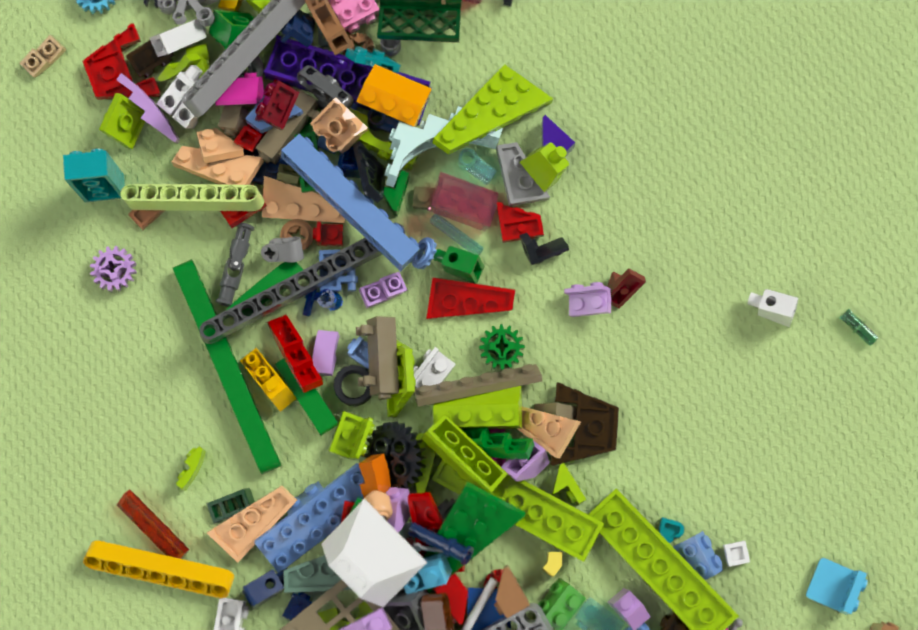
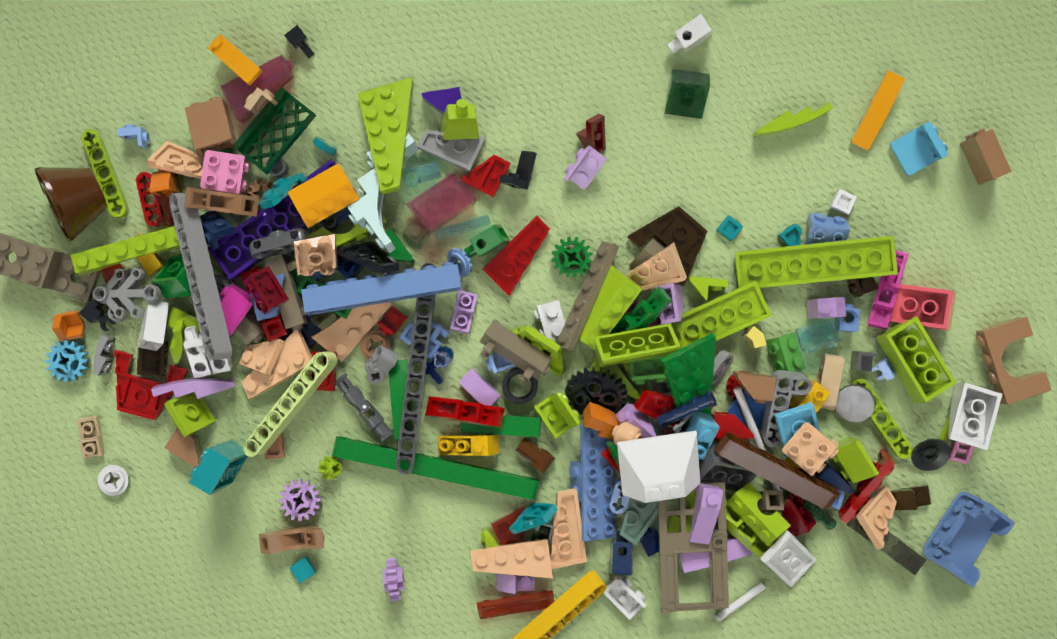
camera: 55 degrees left, 10 degrees up
none -> light grey slope [94,334,115,376]
none -> white gear [98,465,130,496]
none -> medium nougat slope [164,428,202,467]
none -> medium nougat arch [259,526,325,554]
none -> teal tile [289,556,317,583]
none -> teal tile [313,136,337,156]
none -> lime gear [318,456,342,480]
none -> lavender gear [383,558,405,602]
none -> light nougat wing [470,538,553,578]
none -> clear red wing [490,506,525,546]
none -> lavender slope [496,573,535,594]
none -> teal wing [509,502,558,534]
none -> reddish brown piece [515,437,556,474]
none -> medium blue beam [609,477,630,514]
none -> bright green bracket [629,355,667,385]
none -> clear green slope [664,69,710,119]
none -> light grey beam [713,350,733,385]
none -> teal tile [716,215,743,242]
none -> lime slope [753,102,833,137]
none -> light orange slope [851,70,906,151]

